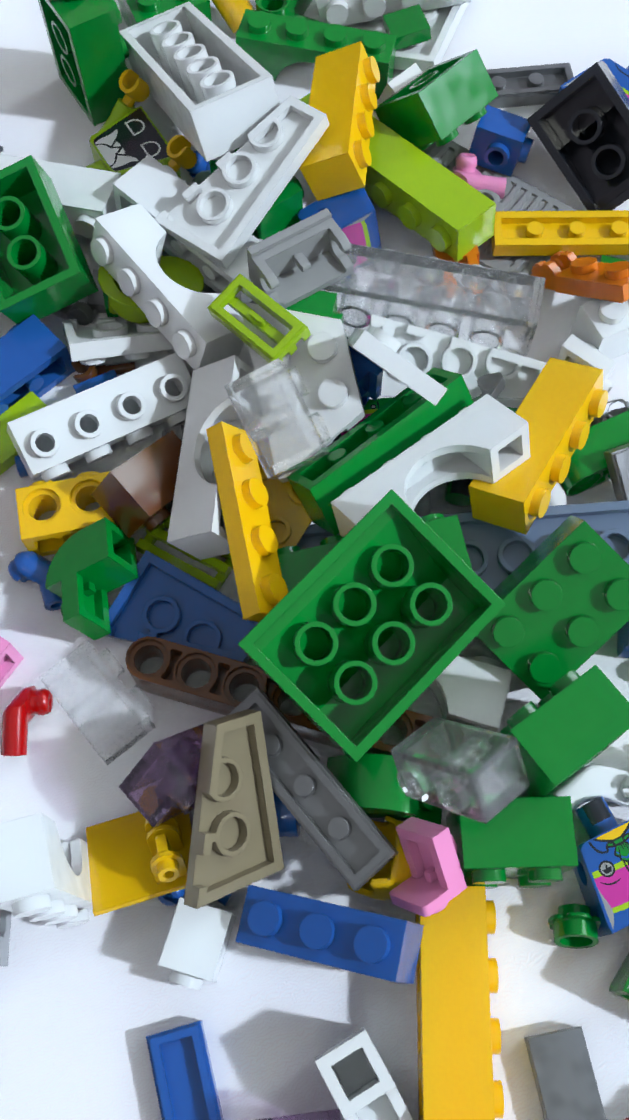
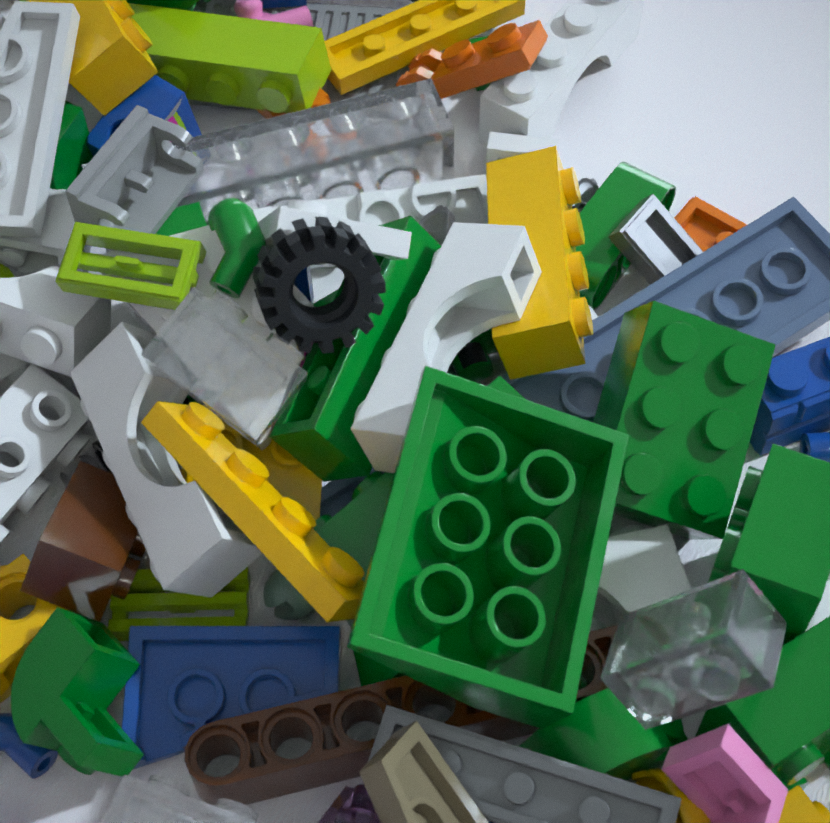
camera: 30 degrees left, 10 degrees down
none -> green arm [208,198,266,299]
none -> black tyre [253,216,386,354]

